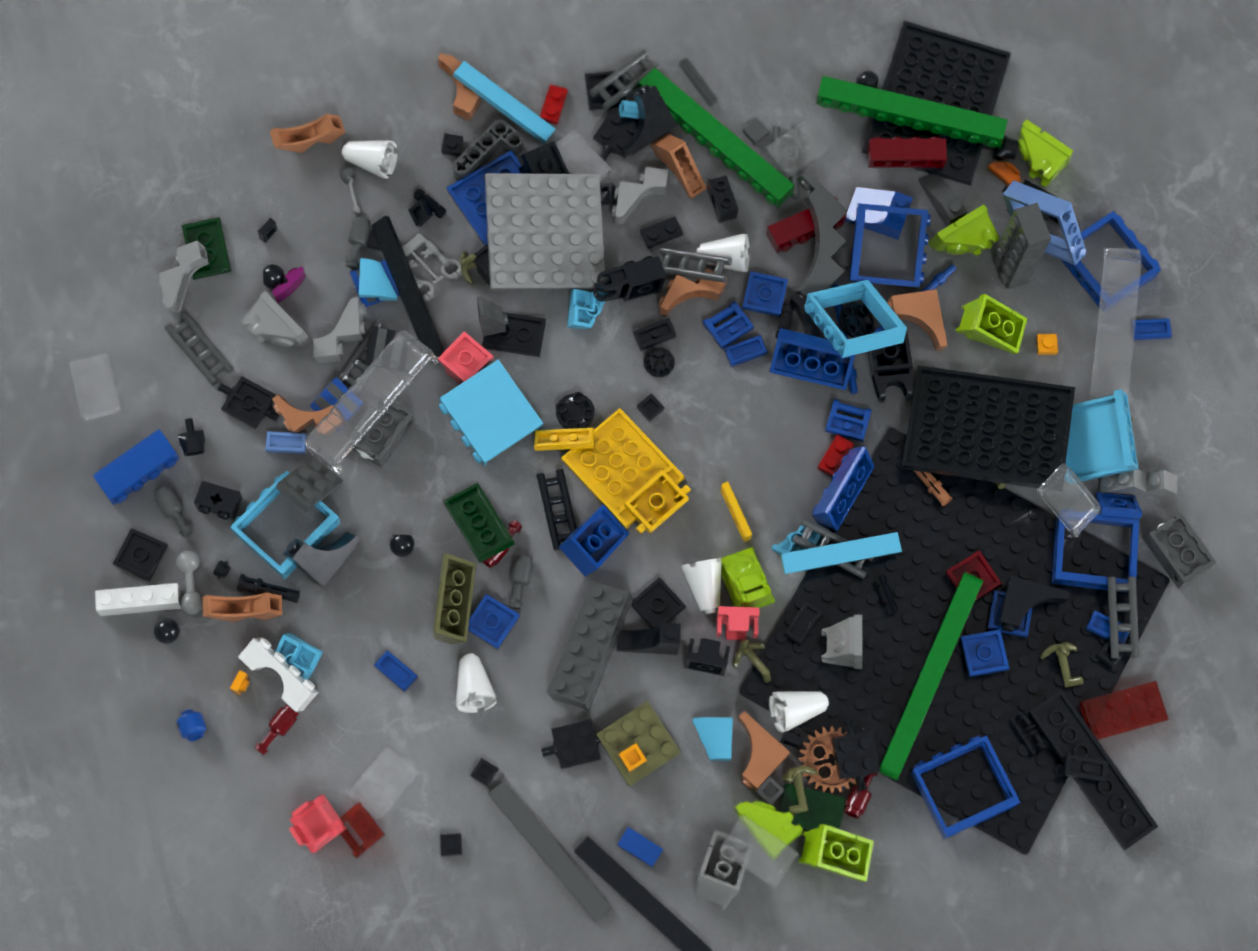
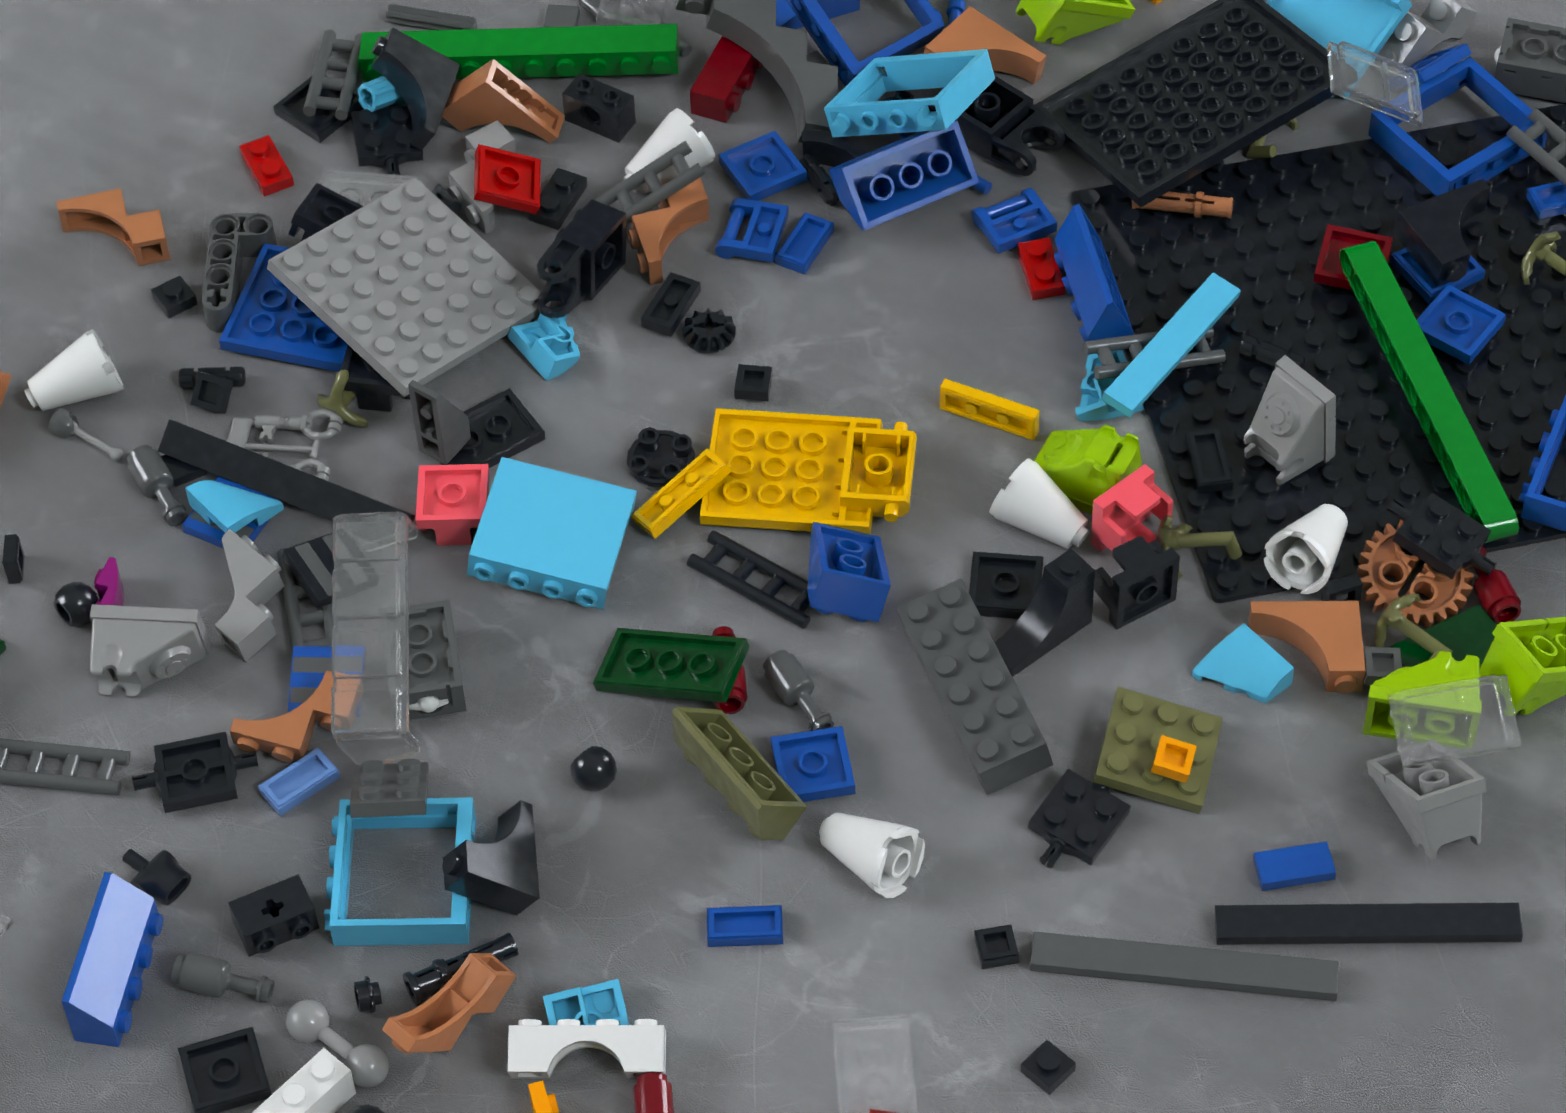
camera: 35 degrees left, 20 degrees down
medium azure tile [453,61,556,144] -> none
none -> red tile [474,144,541,214]

